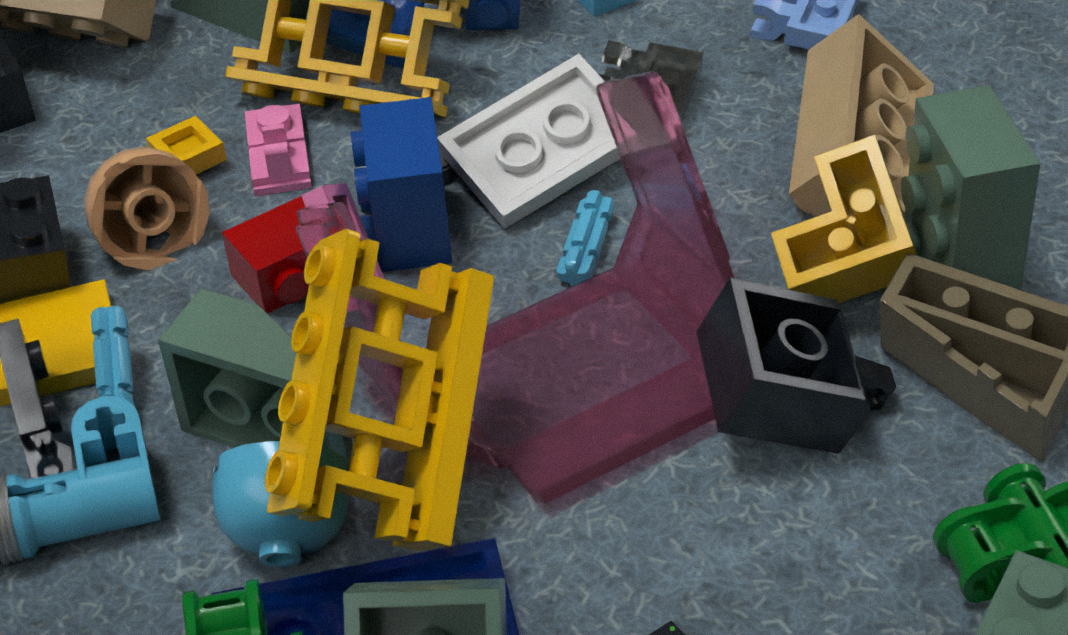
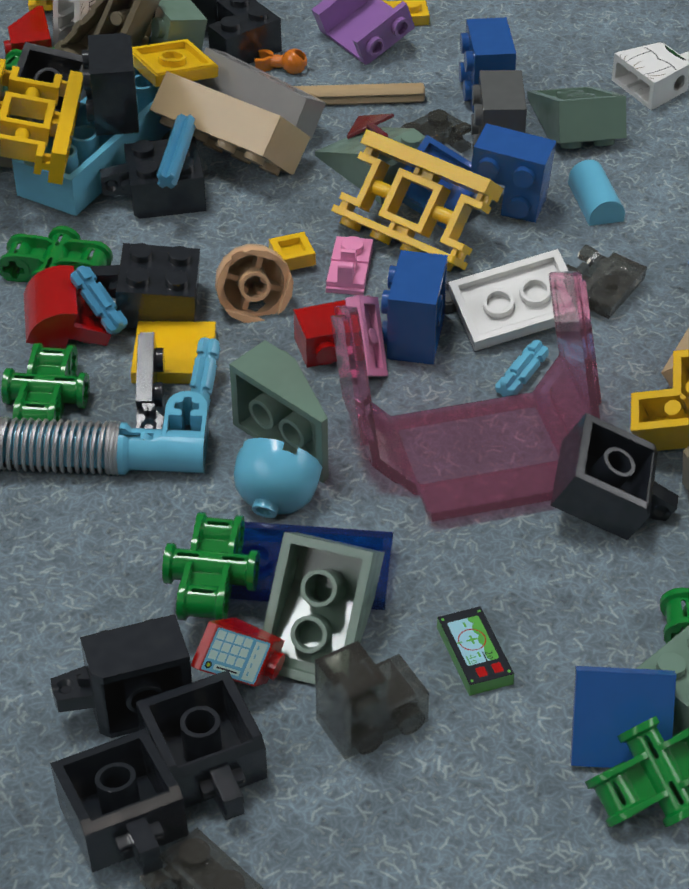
camera: 15 degrees right, 0 degrees up
yellow fence [265,228,495,552] -> none

